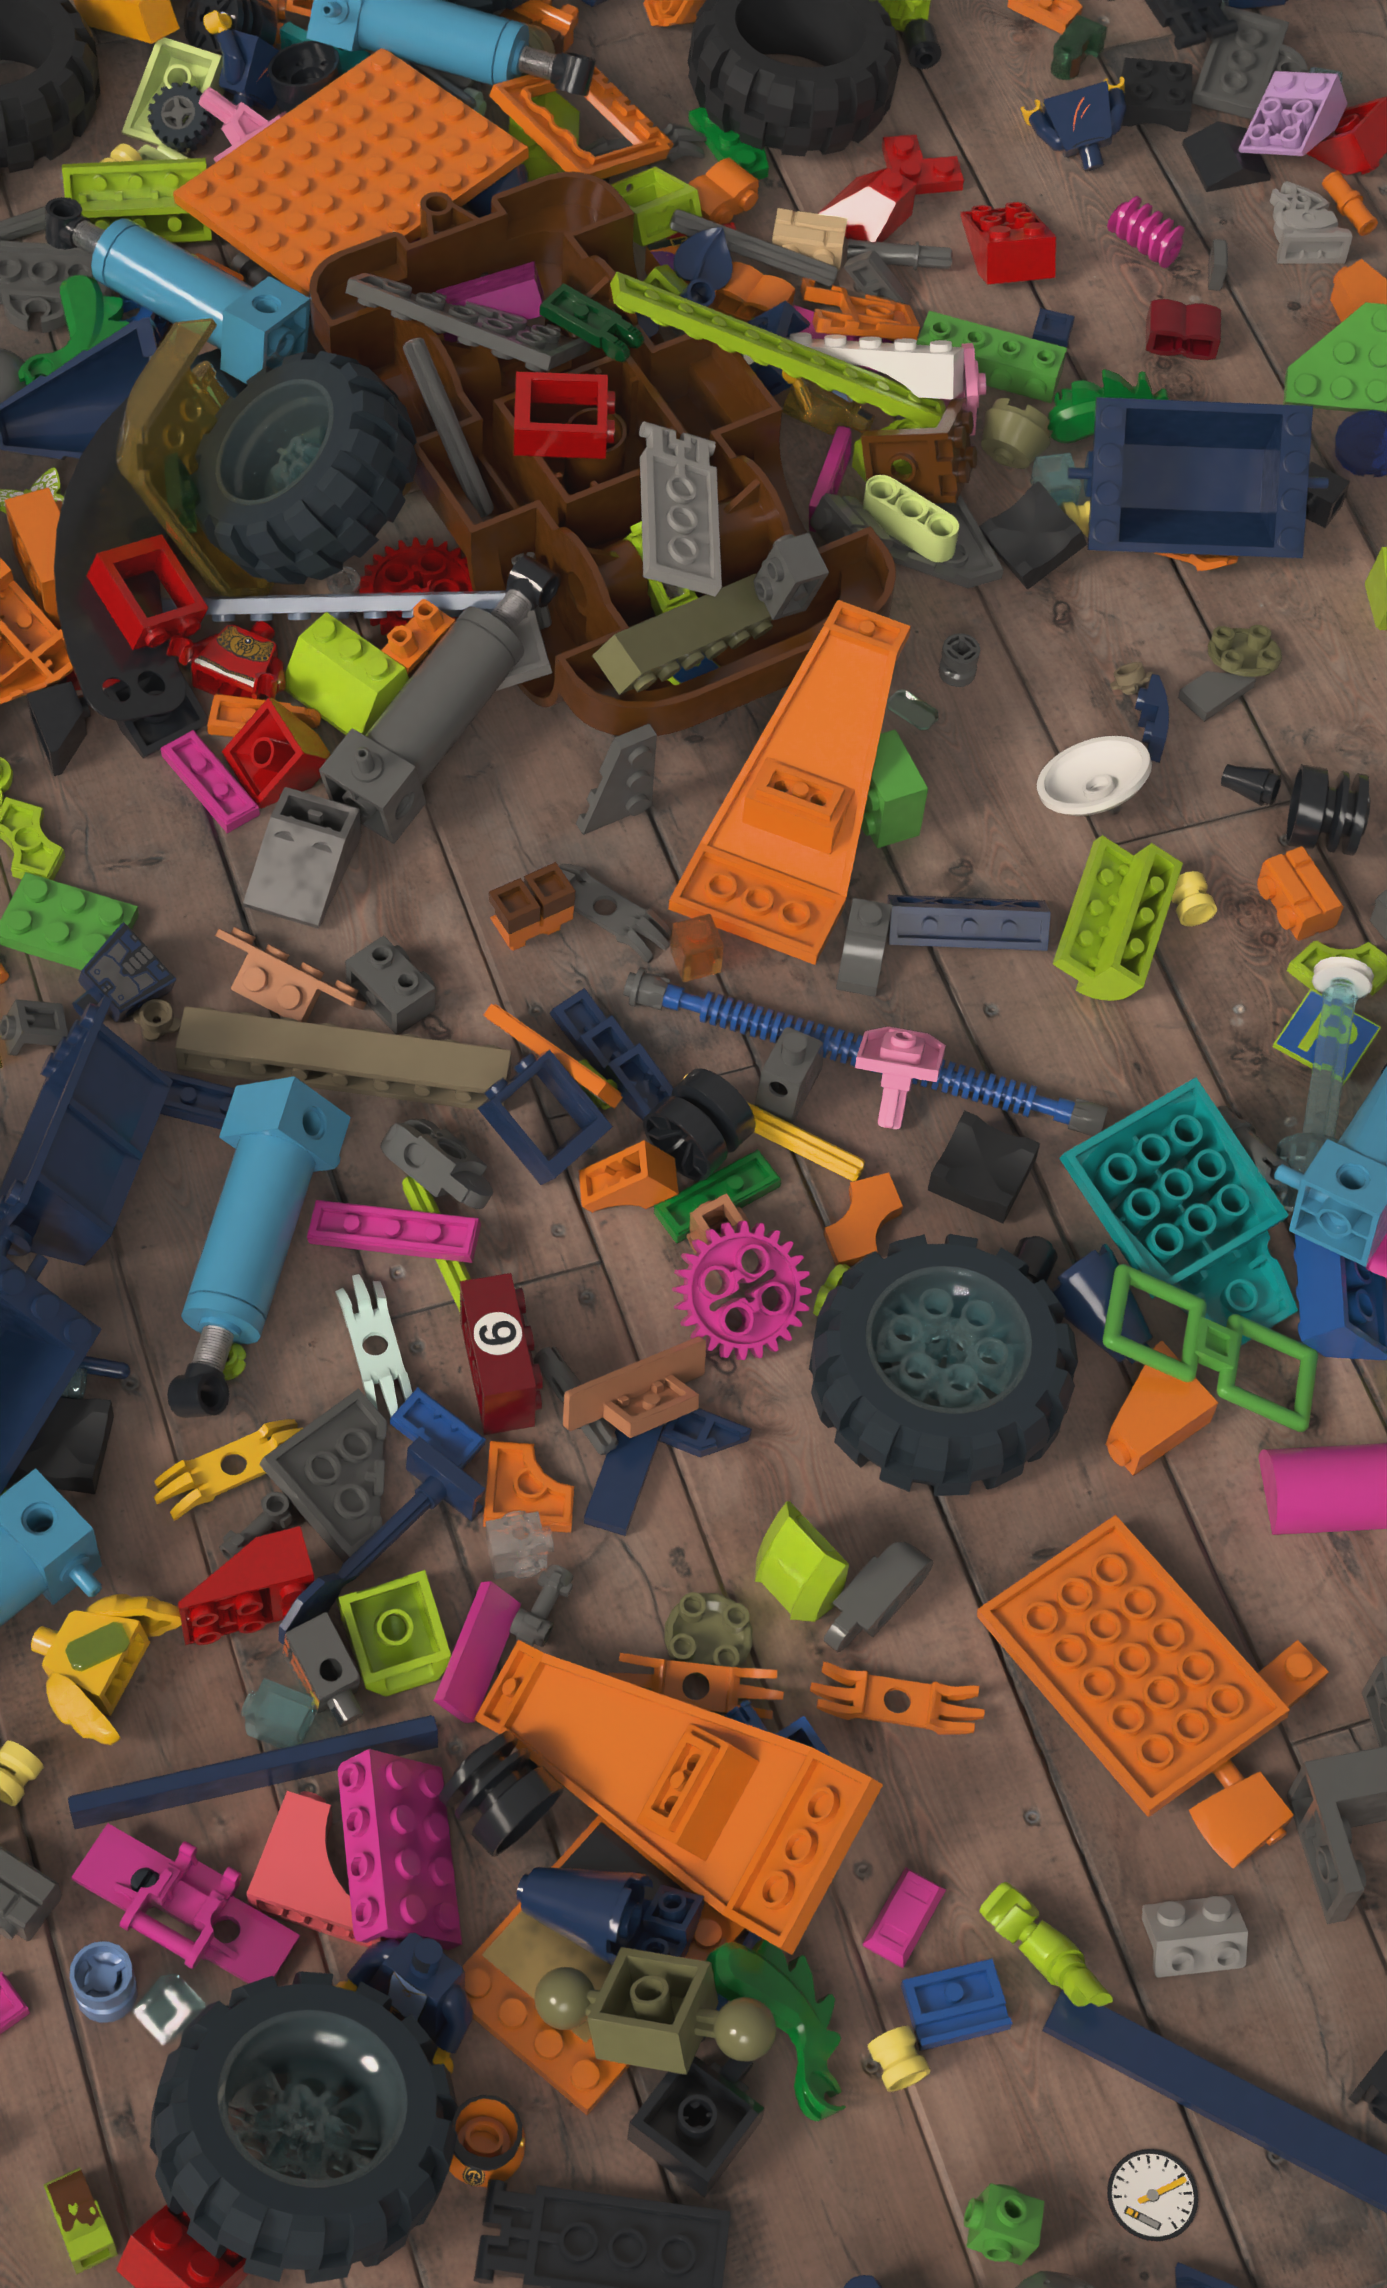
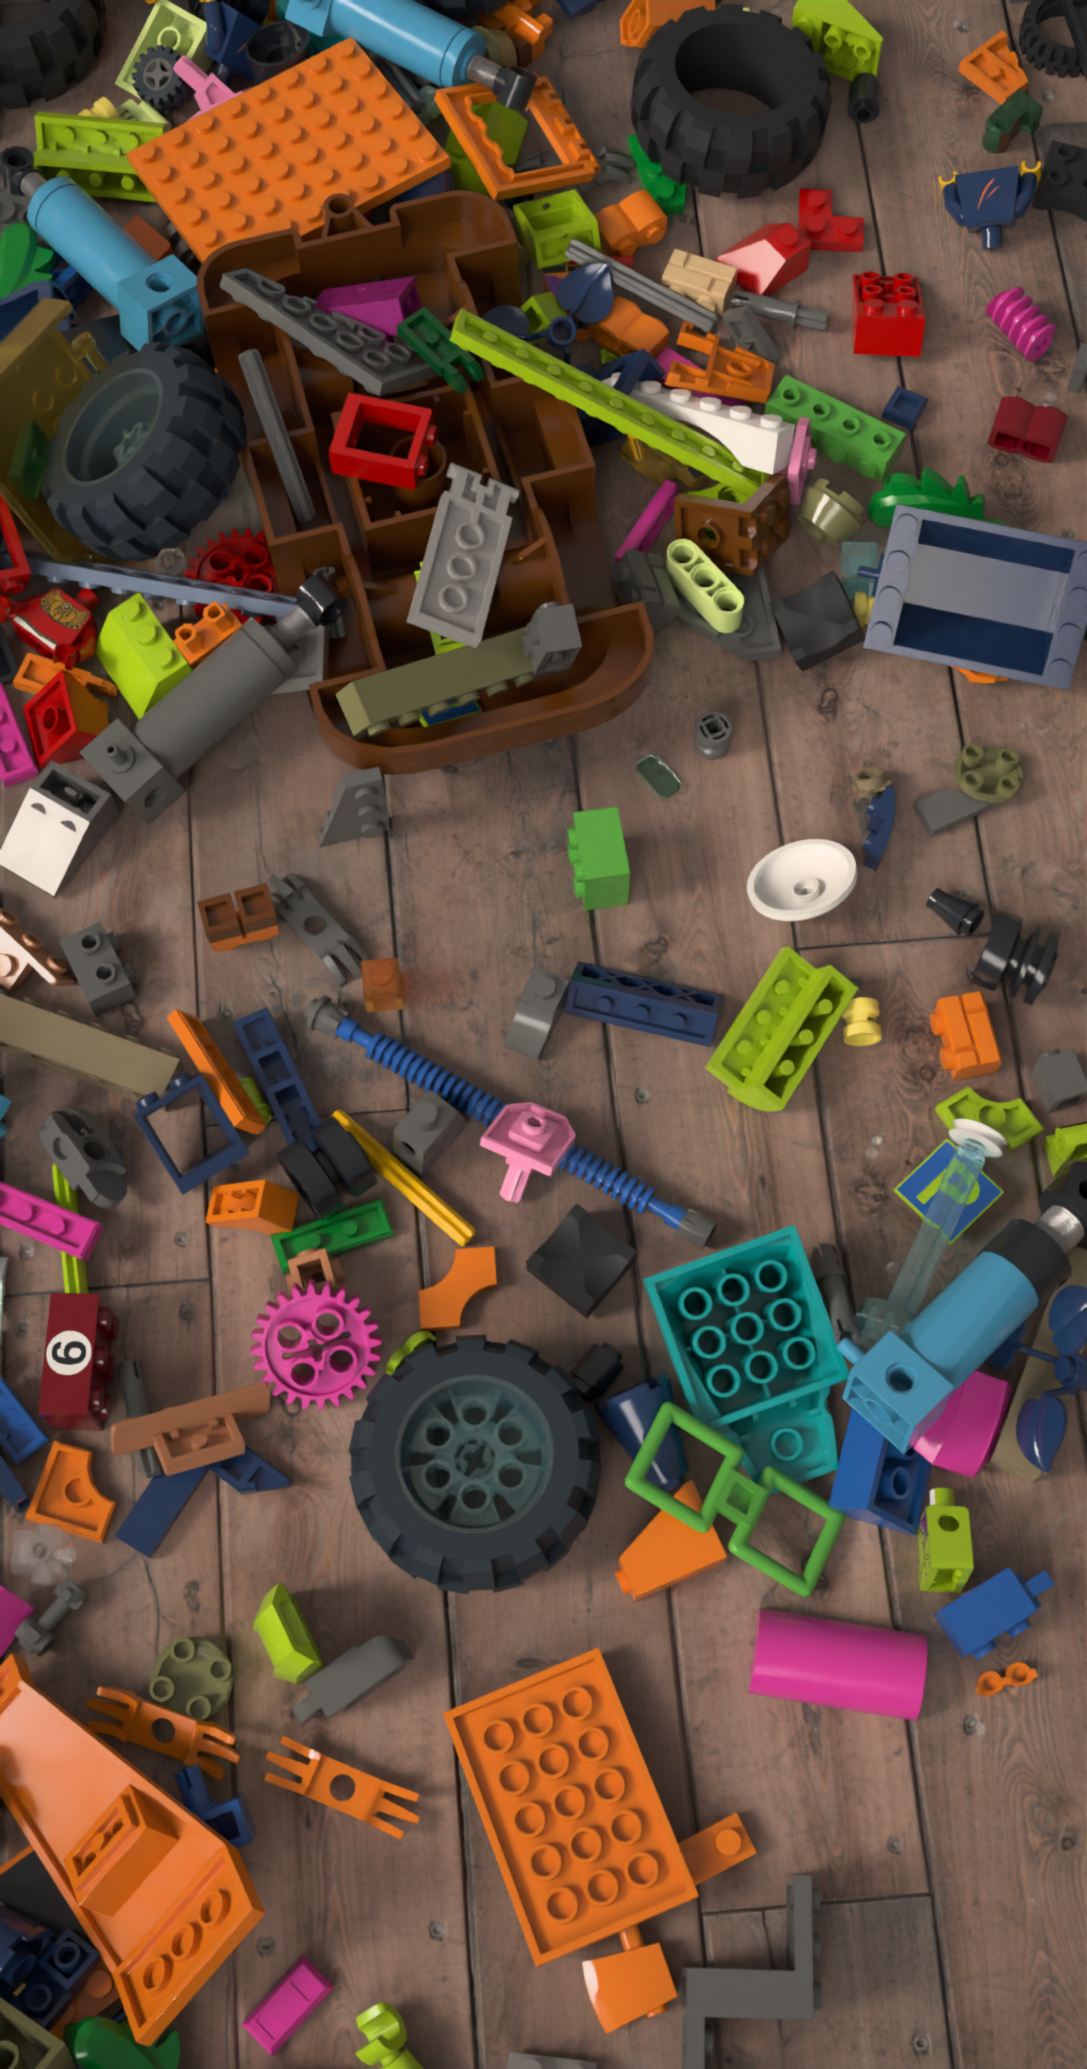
camera: 20 degrees right, 10 degrees up
orange wing [668,600,911,965] -> none

